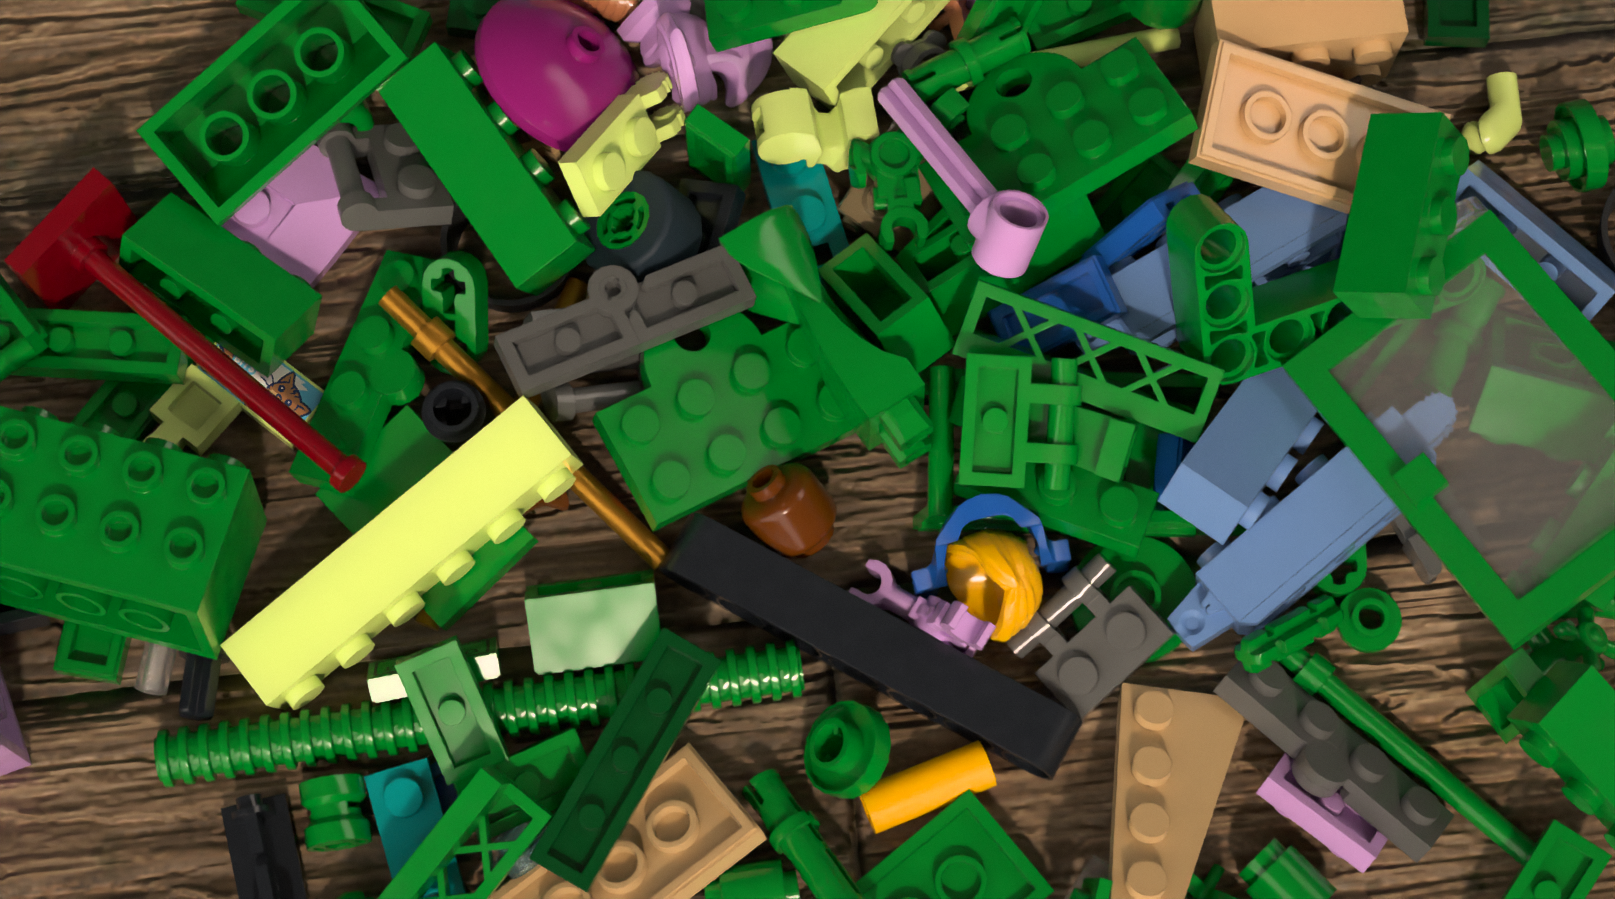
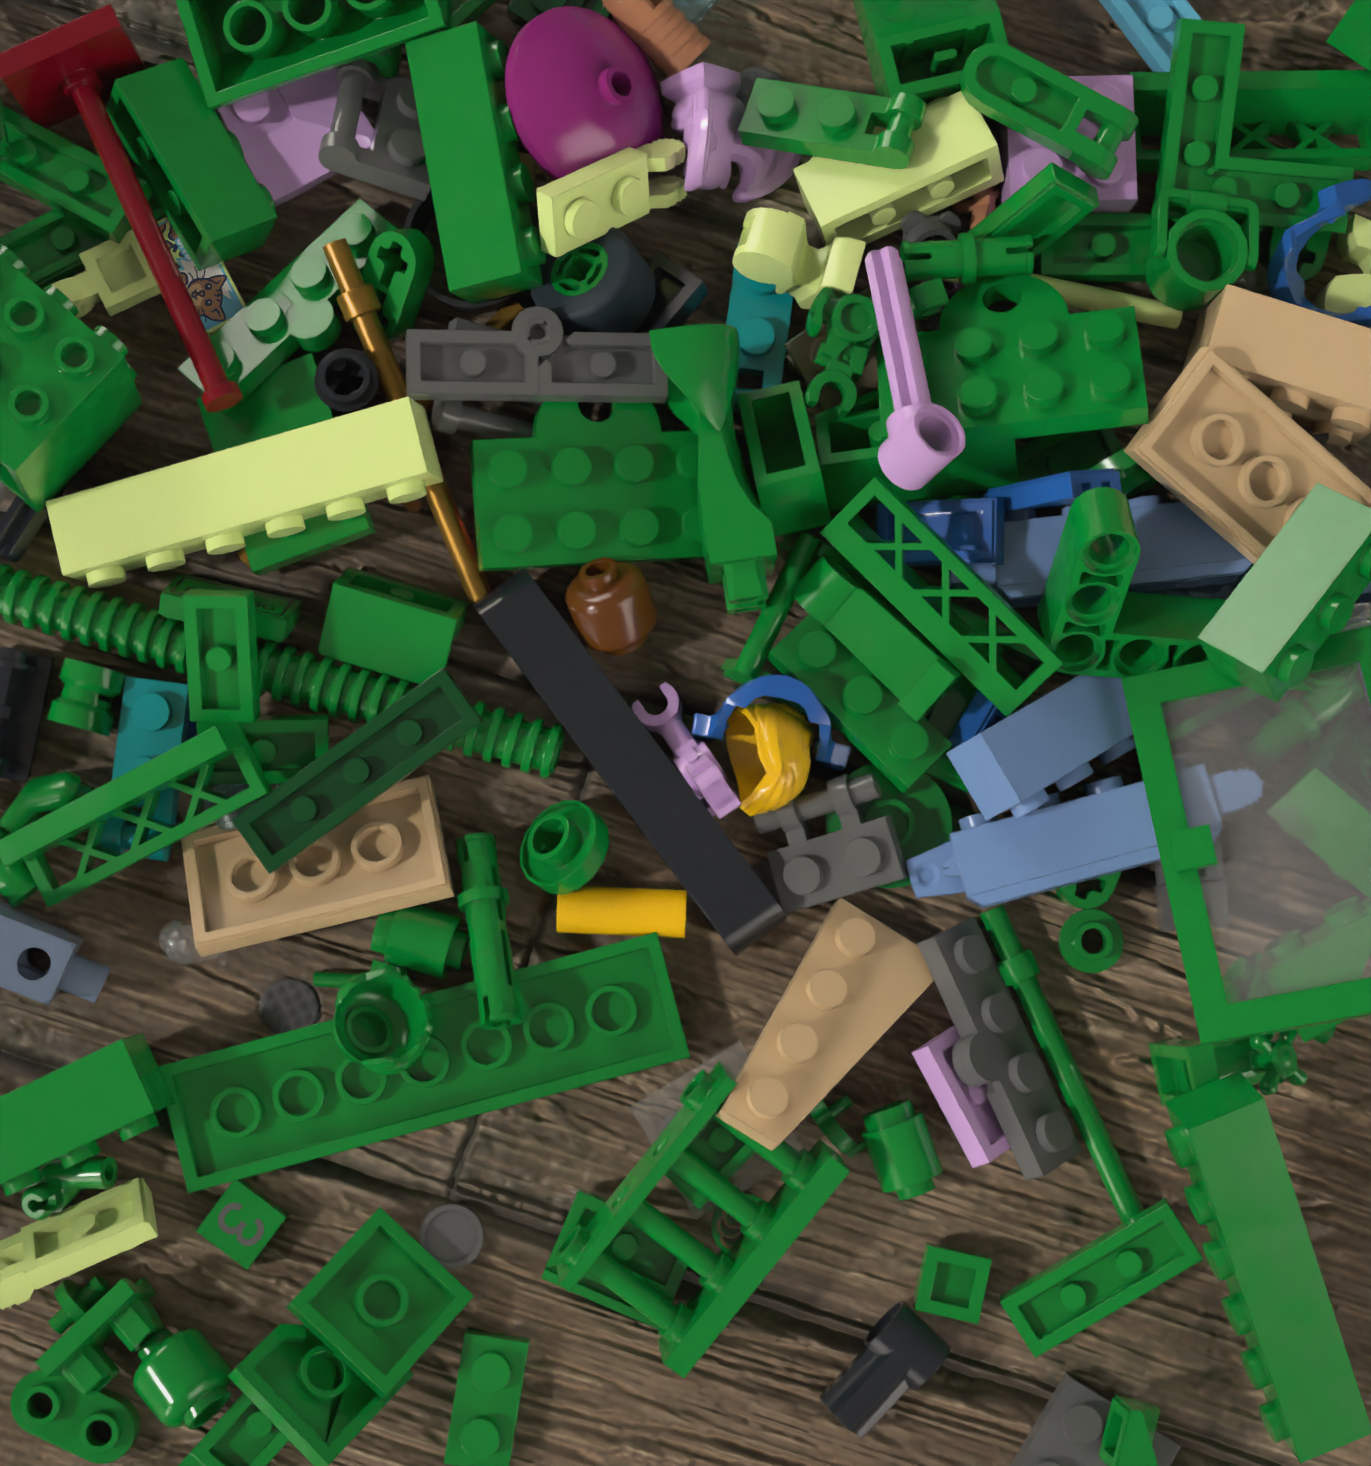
camera: 20 degrees right, 10 degrees up
green tile [685,104,751,192] -> none
green plate [958,352,1083,490] -> none
green axle [1234,595,1344,673] -> none

